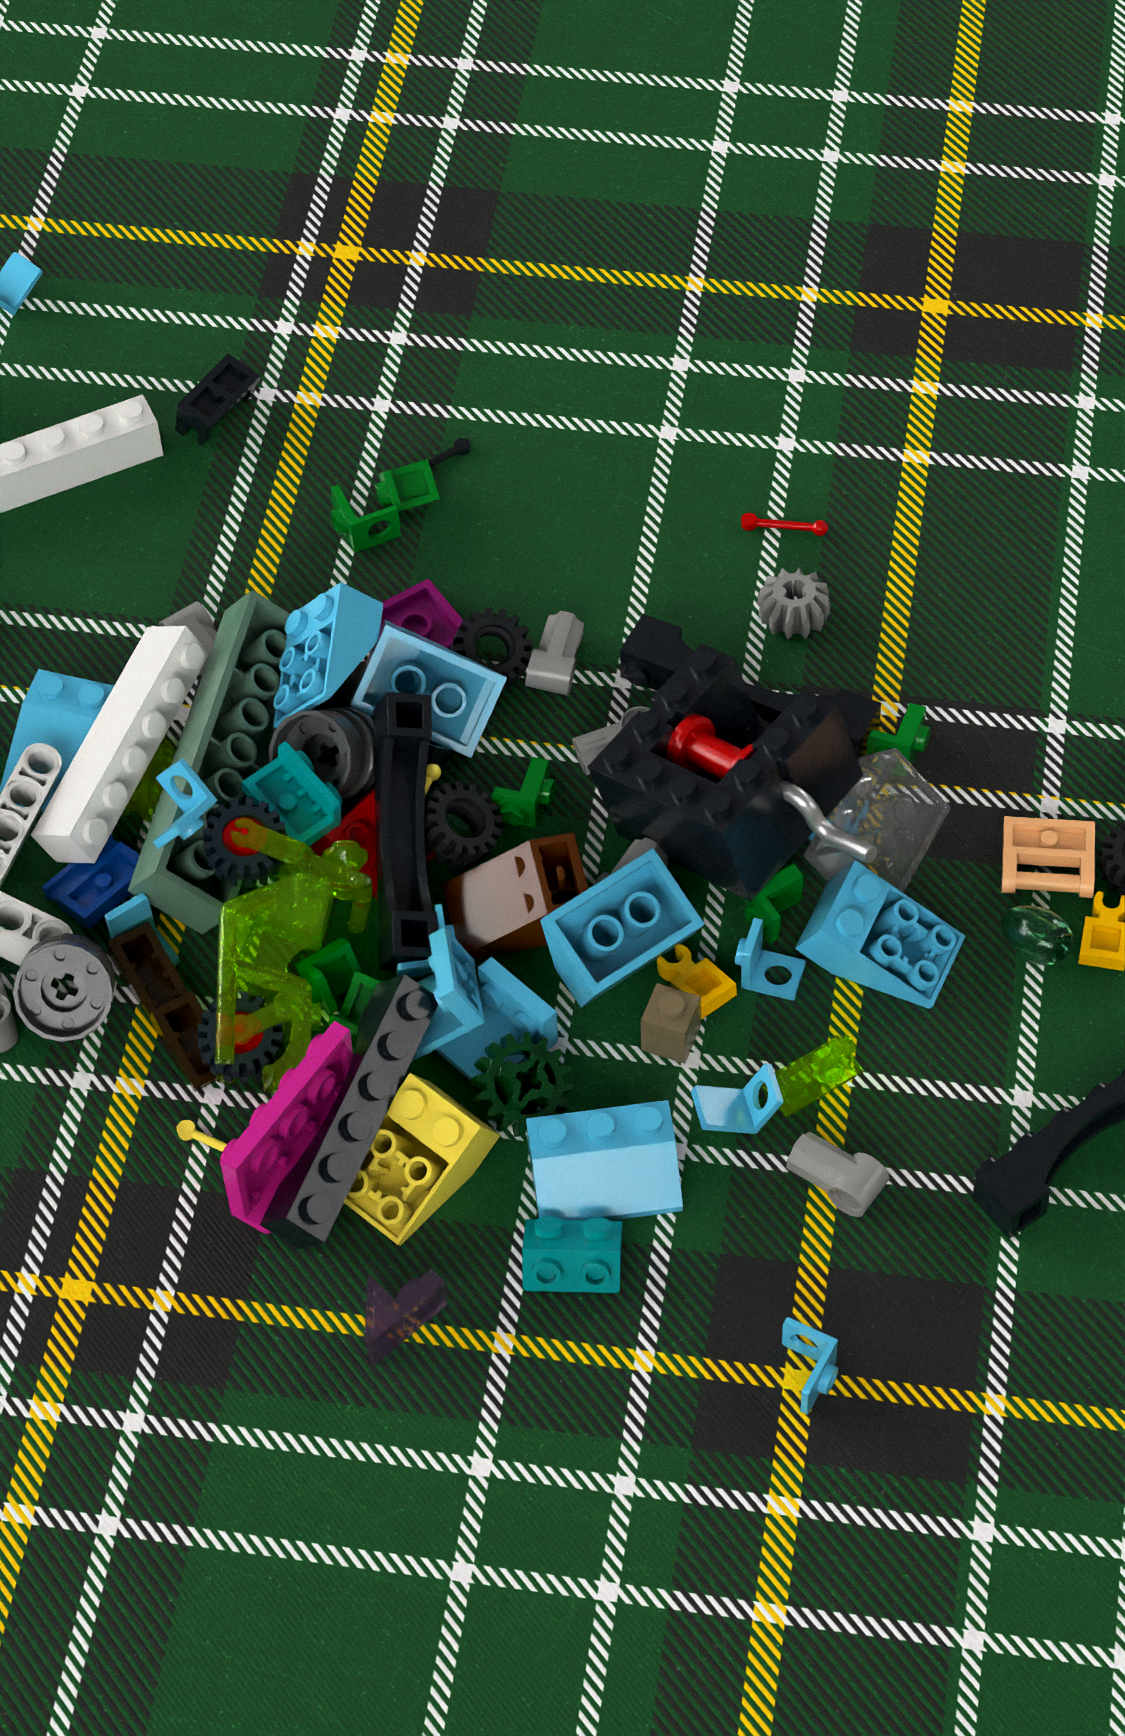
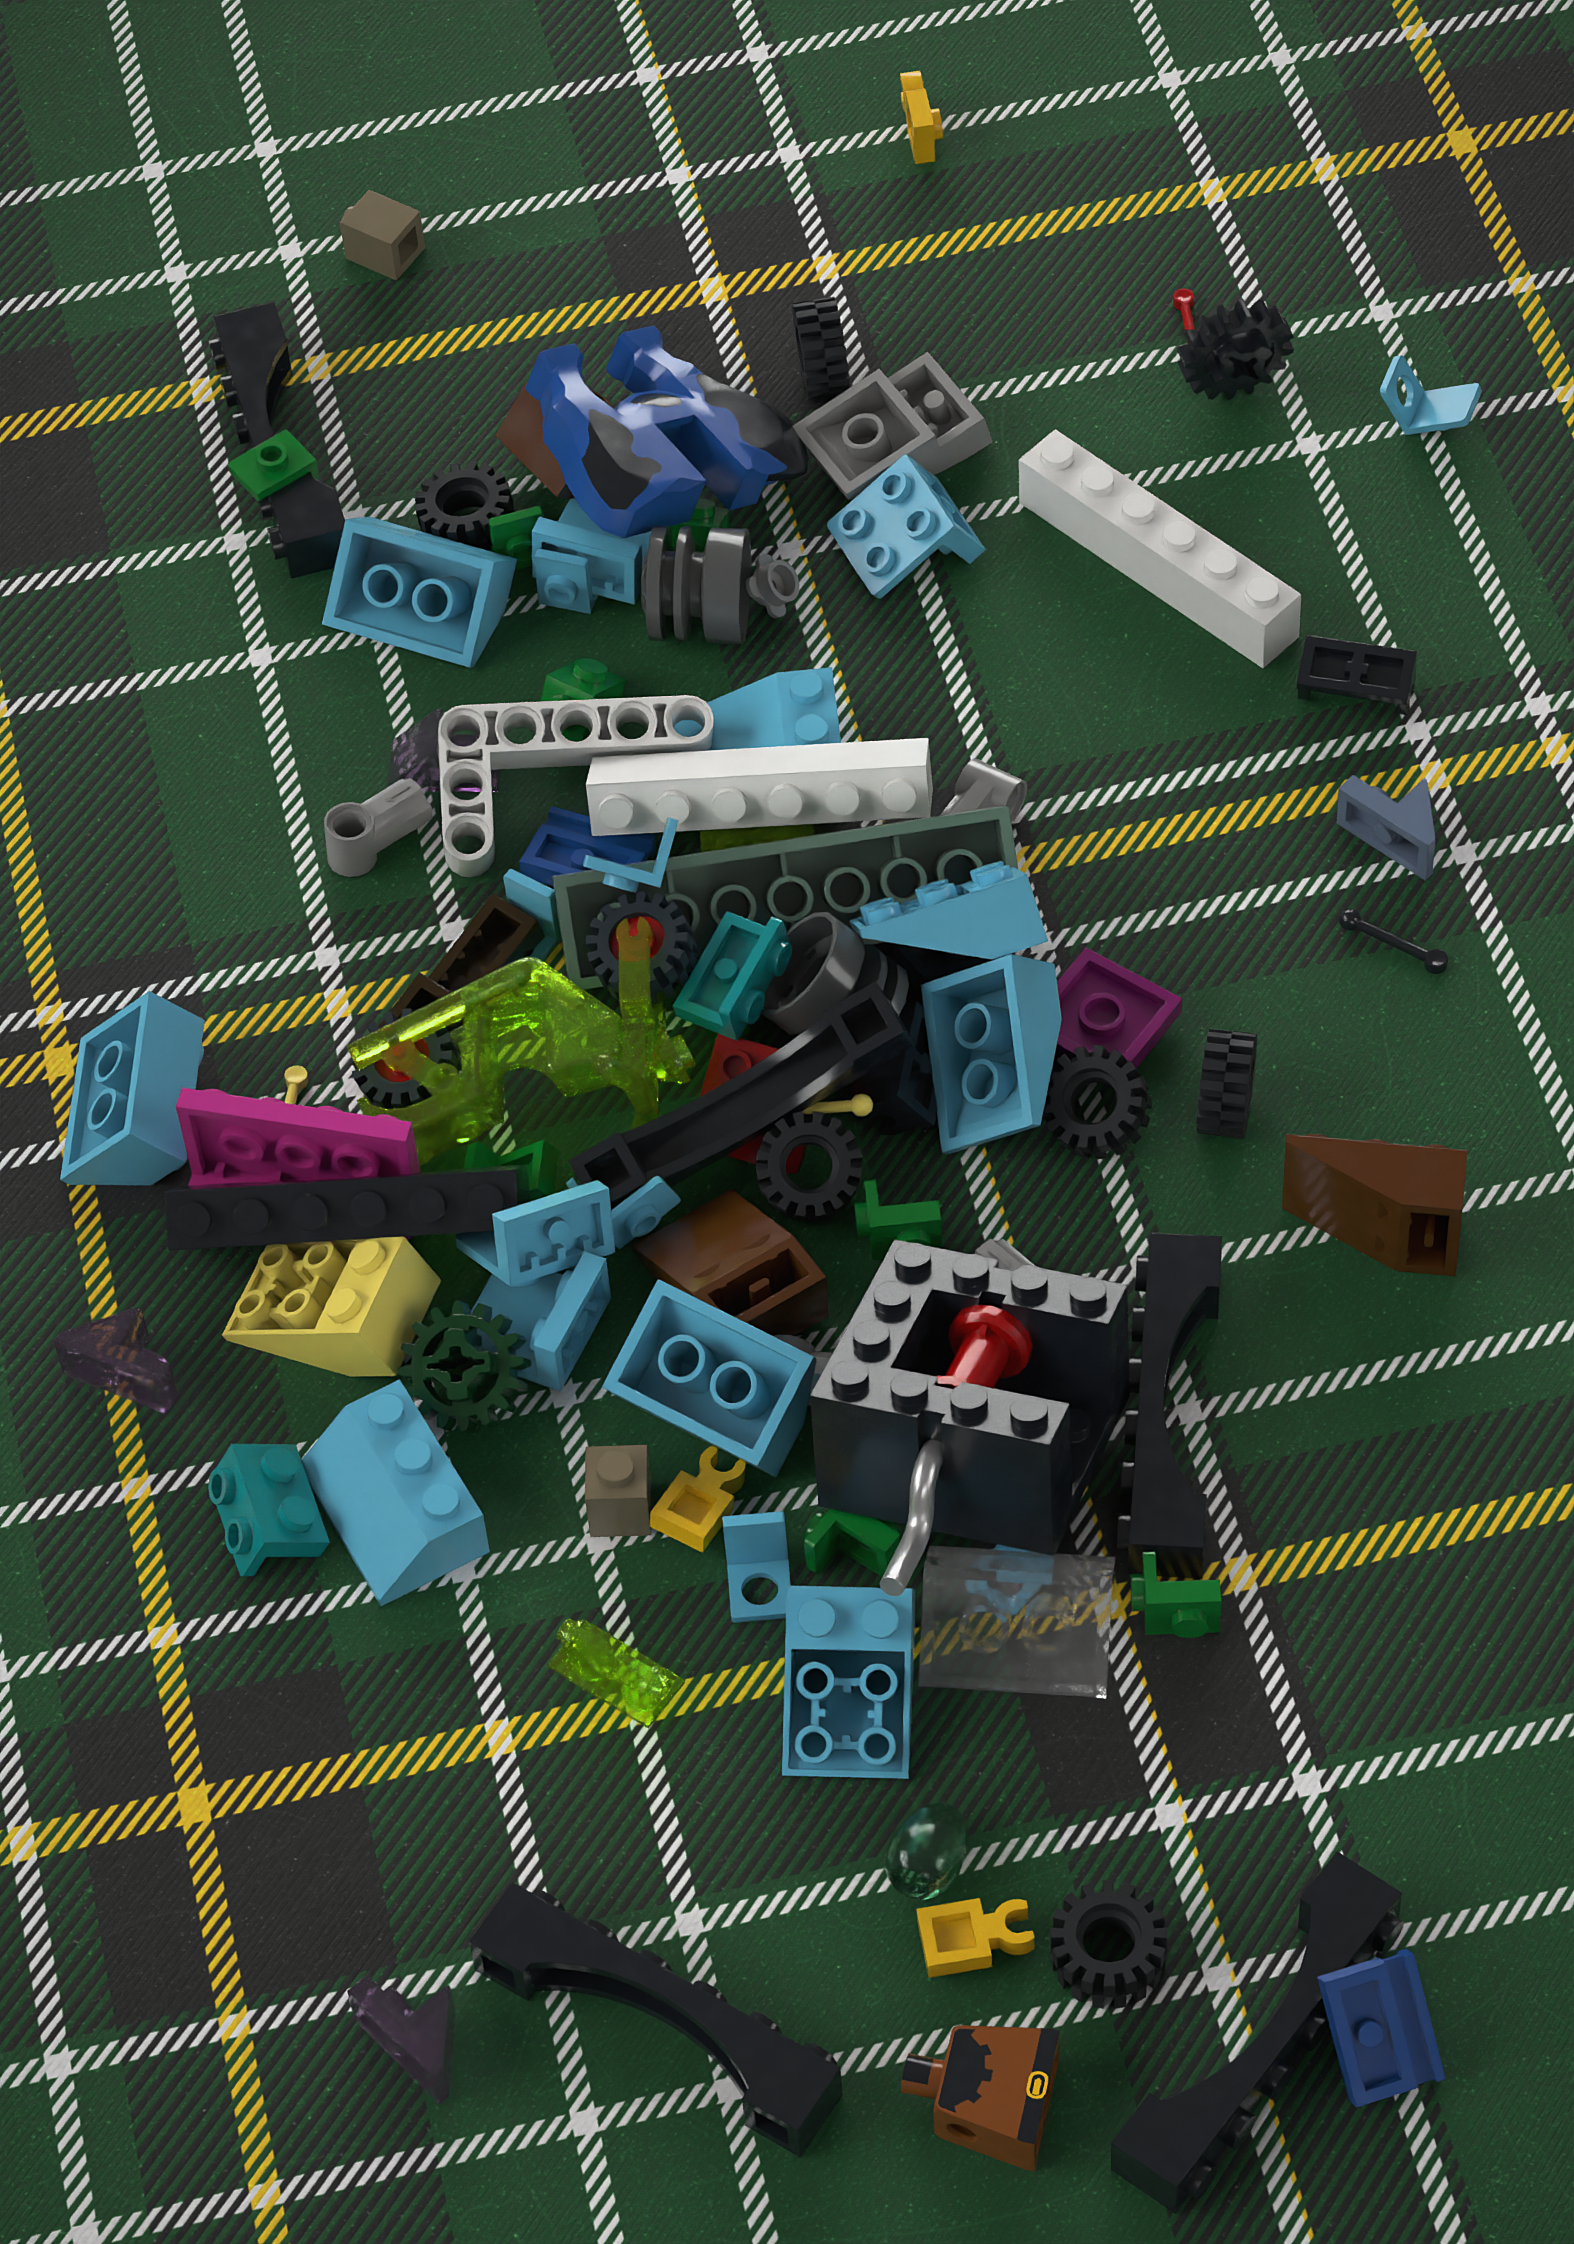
camera: 70 degrees right, 0 degrees up
wheel [13,933,116,1042] -> none
green bracket [295,937,362,1014] -> none
green bracket [330,484,401,553] -> none
green bracket [375,459,440,512] -> none
light grey piece [525,611,584,696] -> none
medium azure bracket [691,1063,783,1134] -> none
red hinge [741,513,828,536] -> none
light grey gear [757,567,831,640] -> none
medium azure bracket [782,1317,839,1415] -> none
light grey piece [786,1131,890,1217] -> none
light nougat plate [1001,816,1095,898] -> none
none -> medium azure slope [60,991,205,1185]
none -> clear purple slope [347,1974,456,2104]
none -> black tyre [1196,1028,1257,1139]
none -> reddish brown slope [1282,1134,1467,1277]
none -> sand blue slope [1337,775,1435,881]

